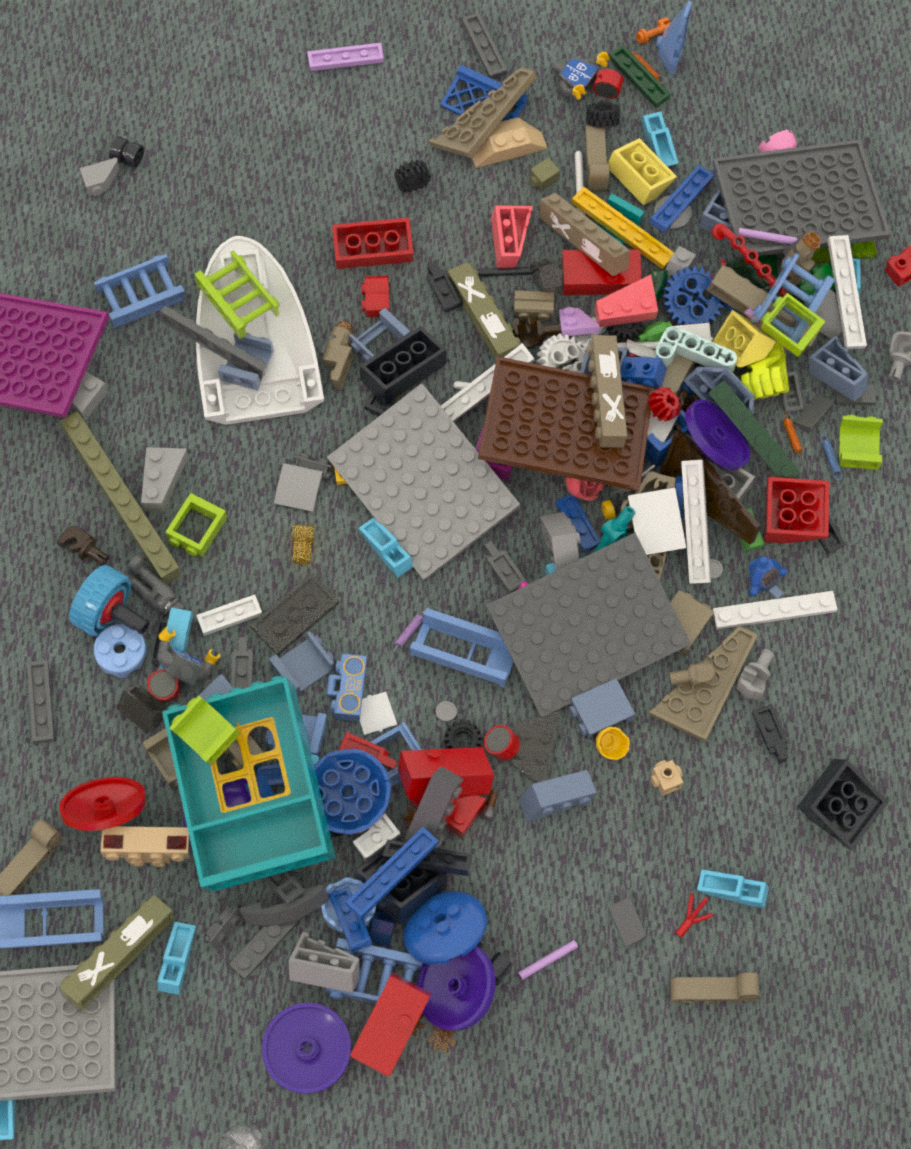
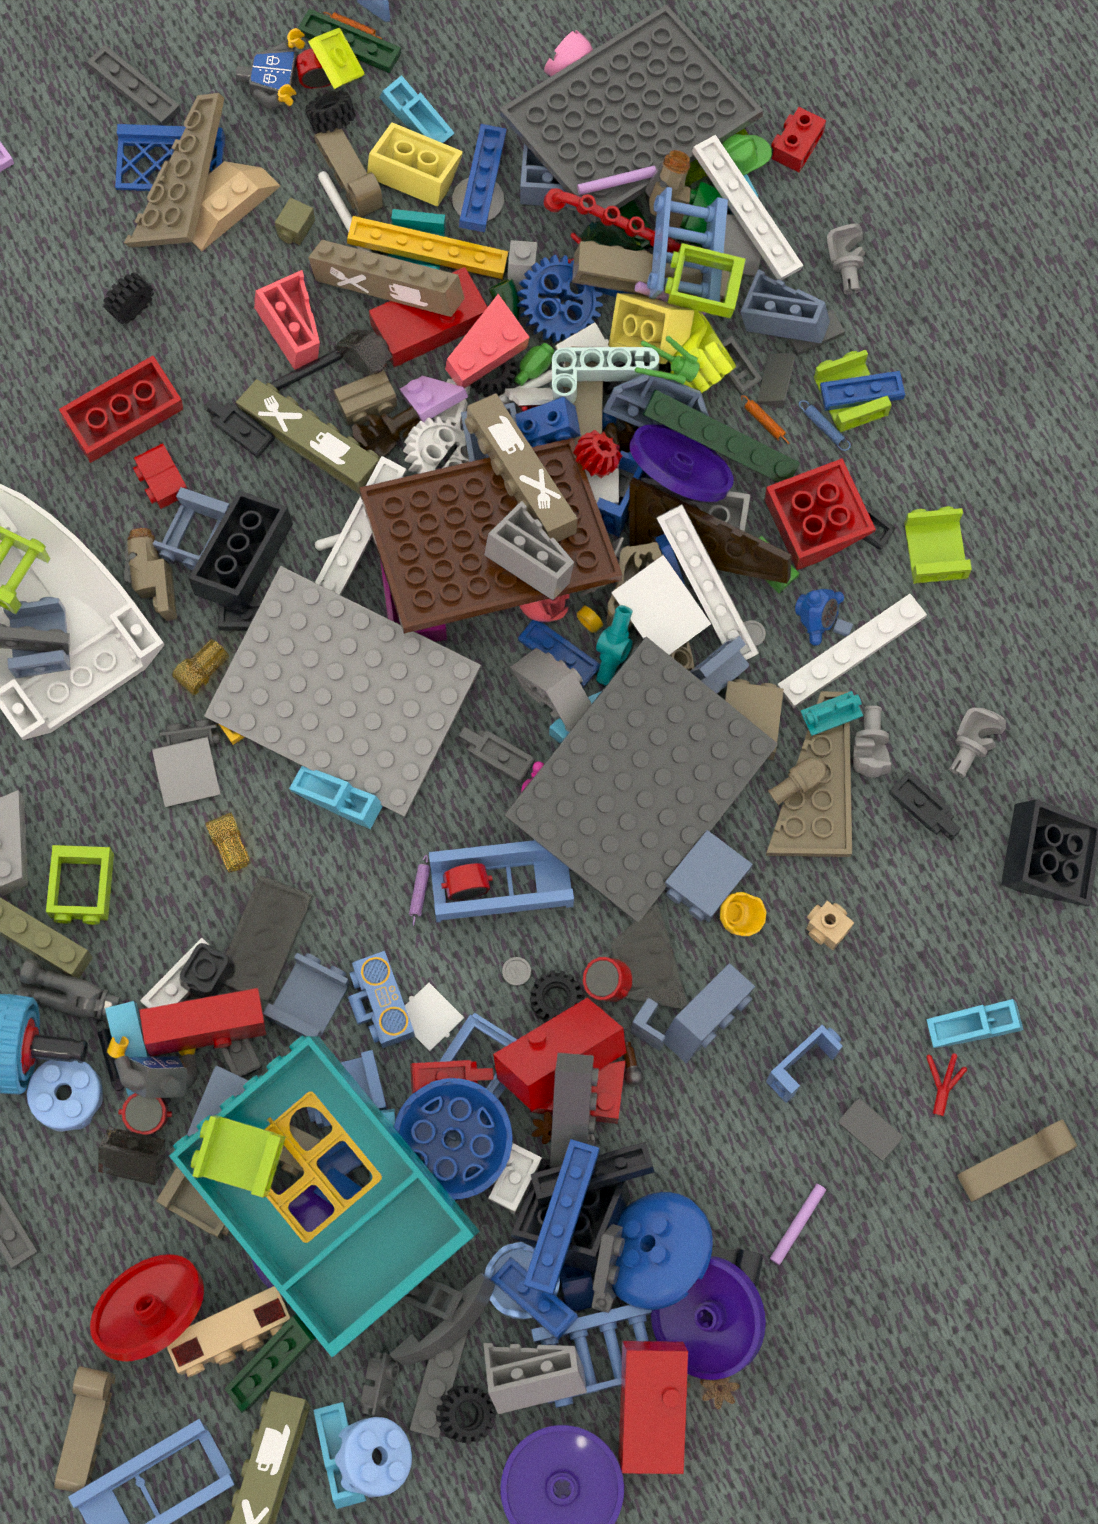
camera: 25 degrees left, 5 degrees up
none -> brick [139,988,266,1057]
none -> clear yellow piece [172,639,229,695]
none -> black piece [179,943,234,998]
none -> dark green plate [224,1314,316,1413]
none -> neon yellow tile [308,28,365,89]
none -> light blue plate [335,1417,412,1498]
none -> black tyre [436,1386,496,1443]
none -> red piece [441,863,492,900]
none -> light grey wedge [484,501,574,600]
none -> dark grey hinge [592,1224,625,1313]
none -> sand blue panel [631,998,666,1051]
none -> bright green plant [635,336,700,385]
none -> sand blue panel [690,636,749,694]
none -> bright green piece [722,134,772,176]
none -> medium blue panel [766,1025,843,1103]
none -> teal hinge [800,691,863,736]
none -> blue tile [820,371,905,411]
none -> lime panel [904,506,972,584]
none -> light grey piece [949,708,1006,778]

